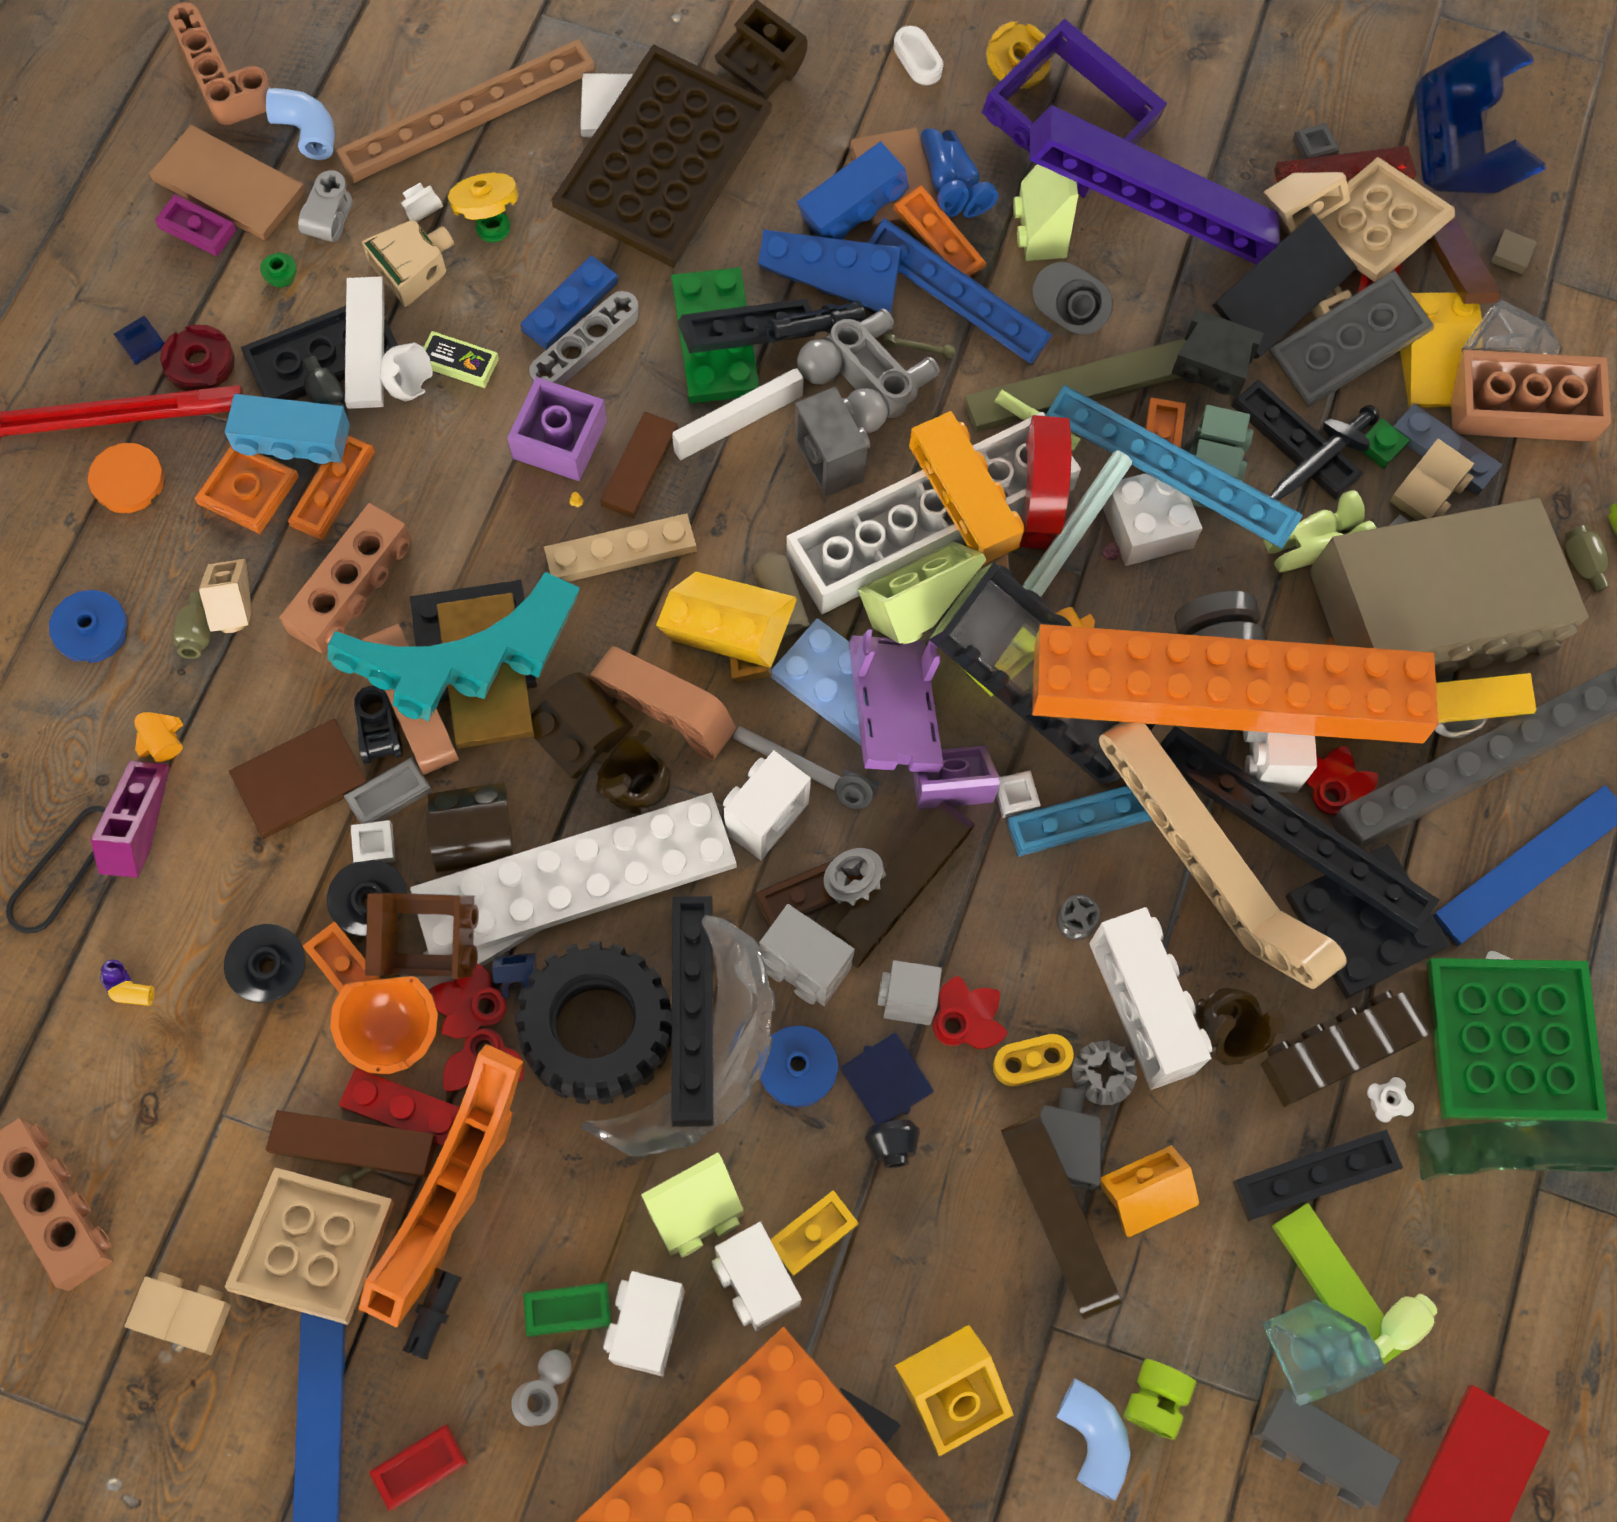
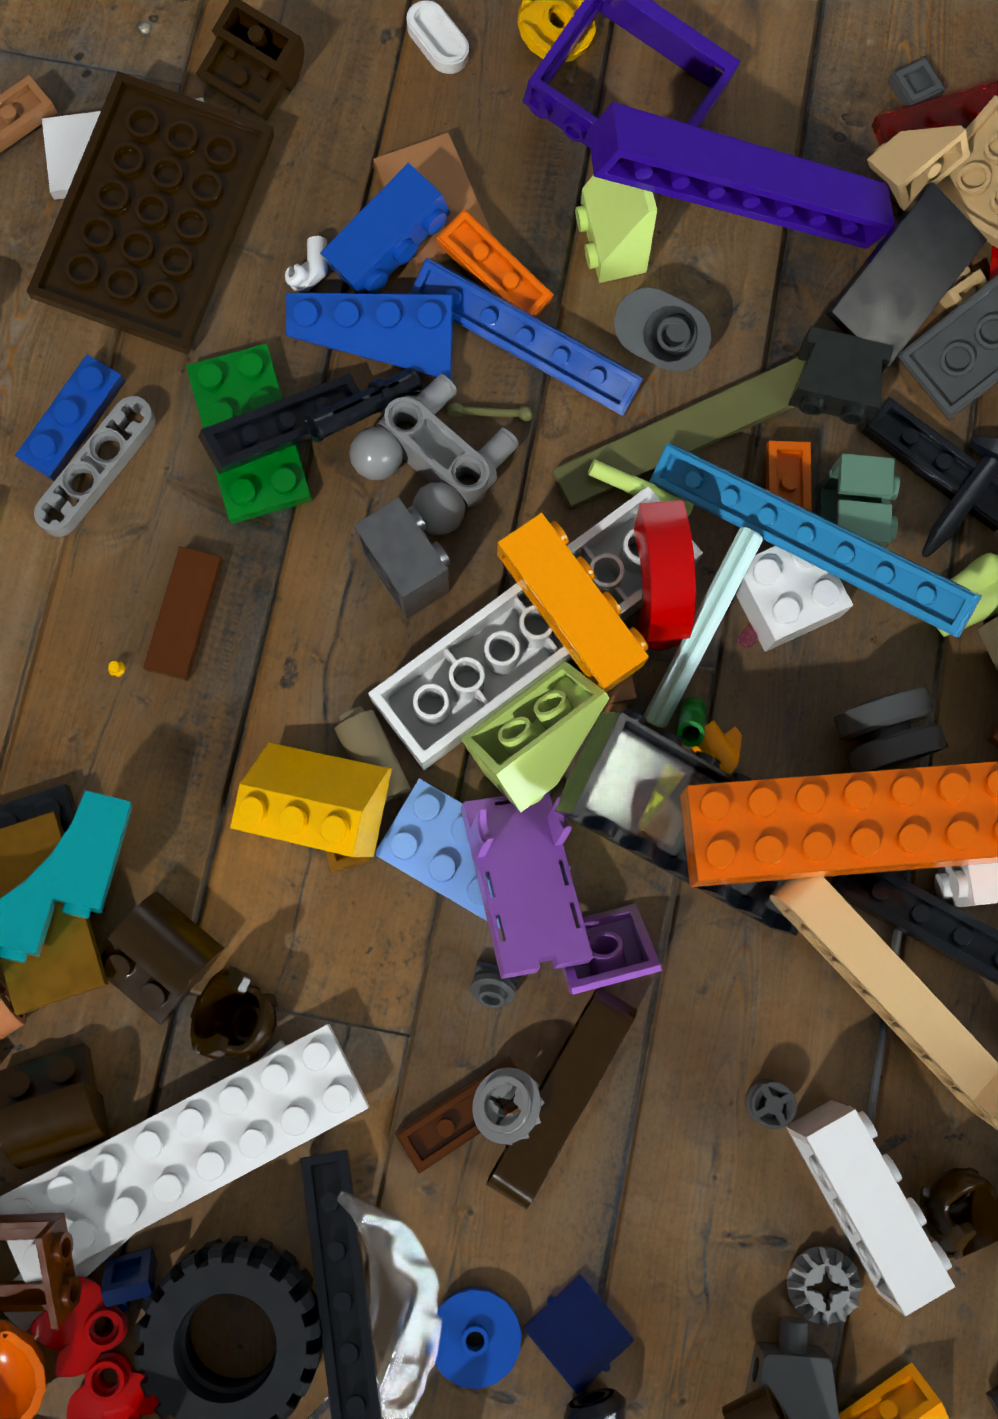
camera: 10 degrees left, 10 degrees up
medium lavender brick [508,377,607,482] -> none
tan plate [544,513,697,582] -> none
nougat beam [588,646,737,760] -> none
white tile [672,368,803,461] -> none
white brick [723,750,811,861] -> none
light grey piece [733,726,840,790] -> none
light grey brick [759,903,855,1007] -> none
light grey brick [877,960,942,1025] -> none
blue piece [920,128,998,218] -> none
red plate [932,975,1008,1049] -> none
yellow plate [993,1034,1074,1087] -> none
white tile [996,770,1041,818] -> none
dark azure tile [1006,785,1152,857] -> none
none -> white arm [285,236,328,292]
none -> green piece [677,697,707,747]

